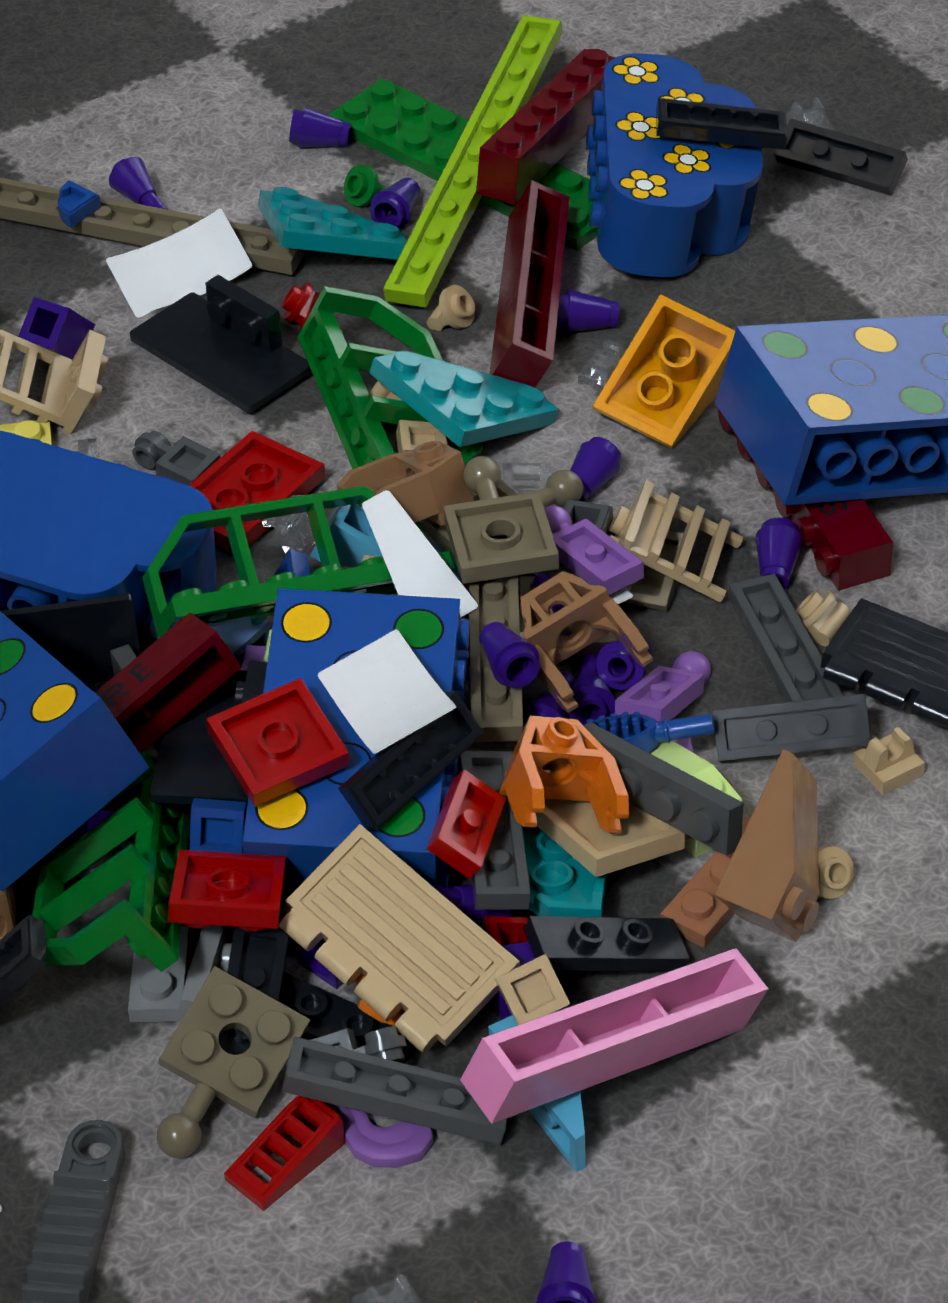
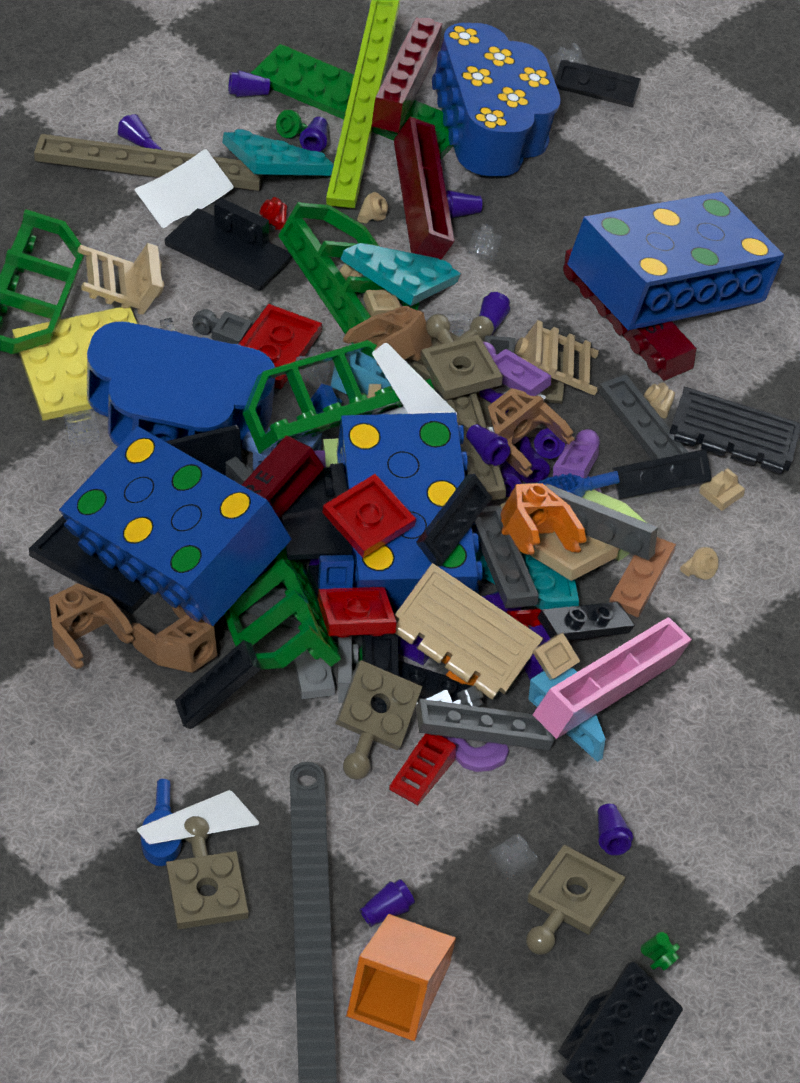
camera: 15 degrees left, 5 degrees up
dark purple brick [18,297,96,360] -> none
blue tile [58,180,101,228] -> none
white sticker [318,630,457,754] -> none
red plate [426,769,506,879] -> none
light orange slope [592,294,735,449] -> none
black plate [656,98,788,150] -> none
medium nougat slope [714,749,819,942] -> none
dark purple cone [755,518,803,589] -> none

